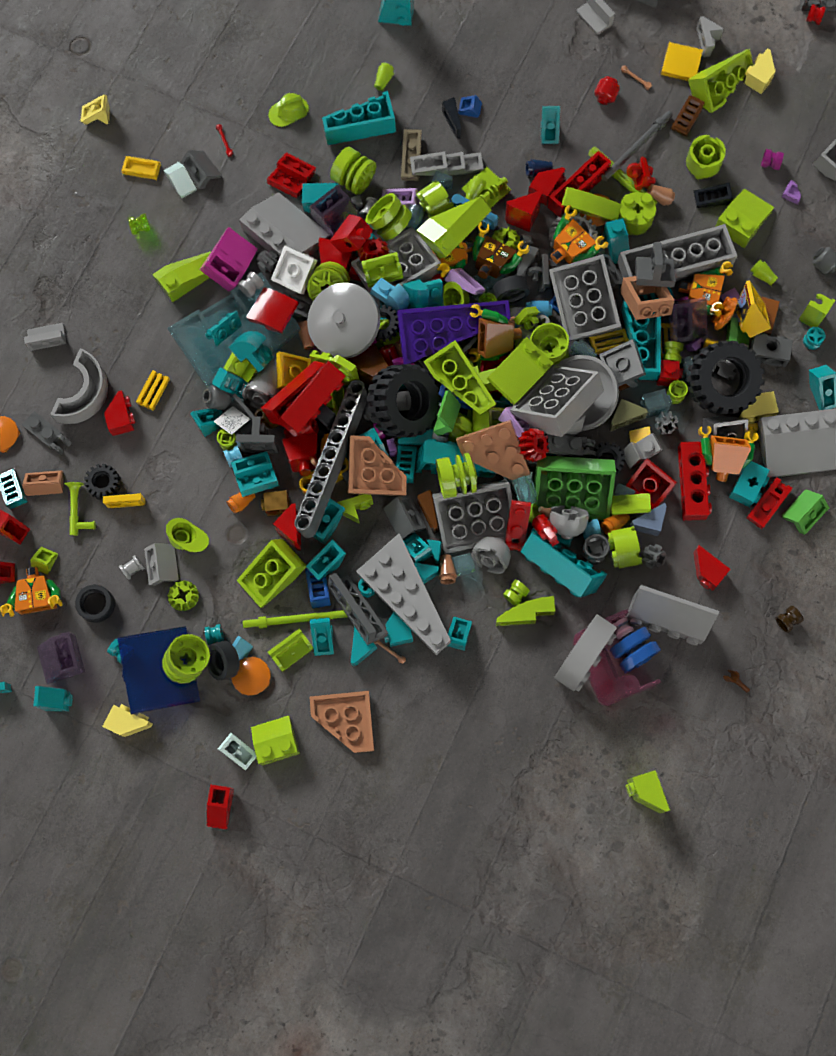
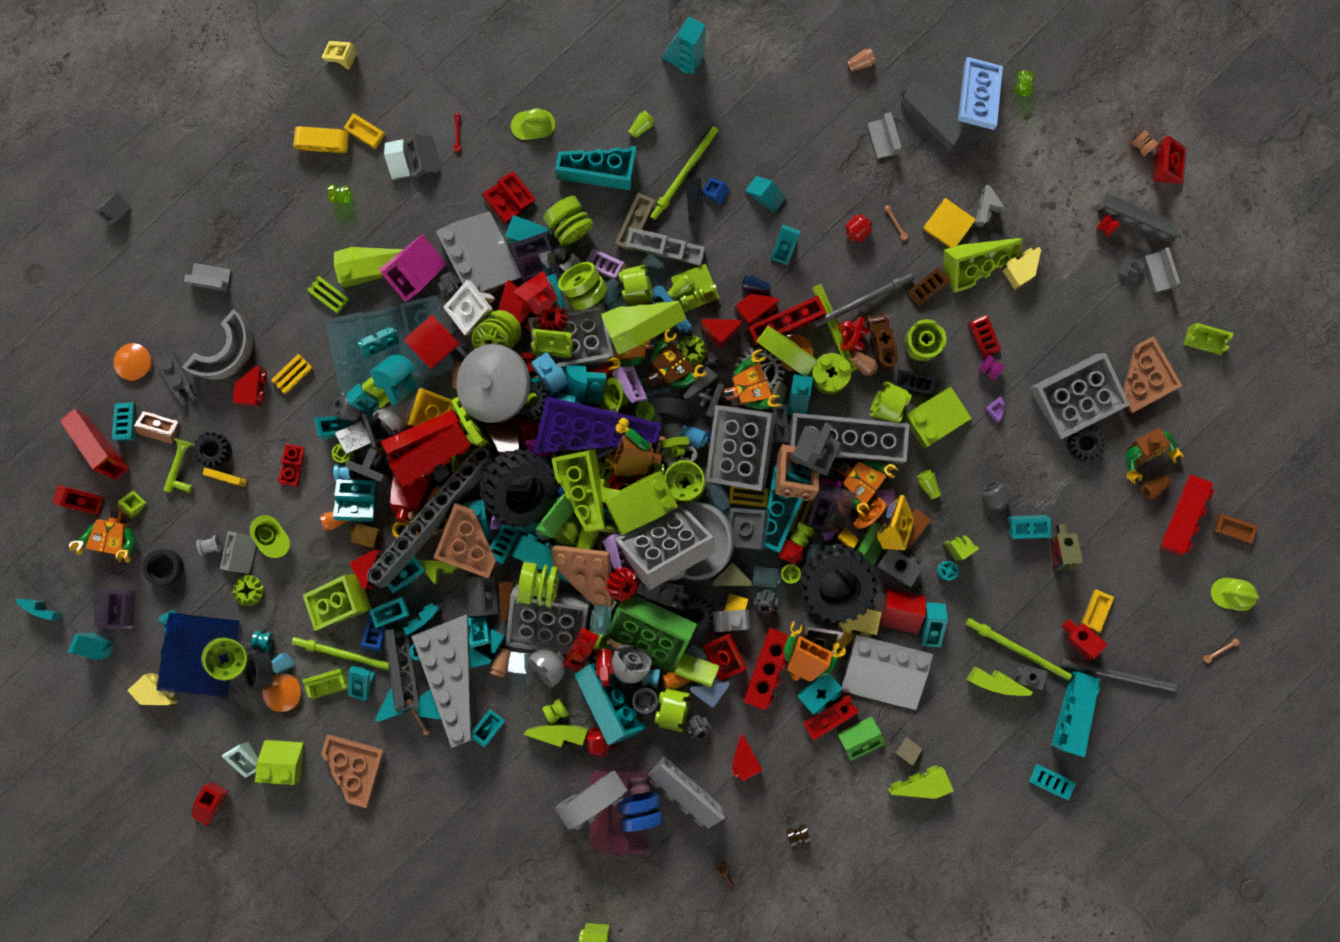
camera: 20 degrees right, 10 degrees up
light grey wheel [238,271,264,298] -> none
none -> red slope [278,444,305,487]
none -> yellow beam [293,126,349,153]
none -> lime tile [307,276,350,314]
none -> teal slope [404,603,441,635]
none -> red head [585,726,613,757]
none -> lime bar [649,126,719,221]
none -> teal slope [745,176,786,213]
none -> reddish brown piece [866,312,898,371]
none -> lime brick [869,381,911,423]
none -> red slope [879,588,926,635]
none -> red slope [967,314,1001,358]

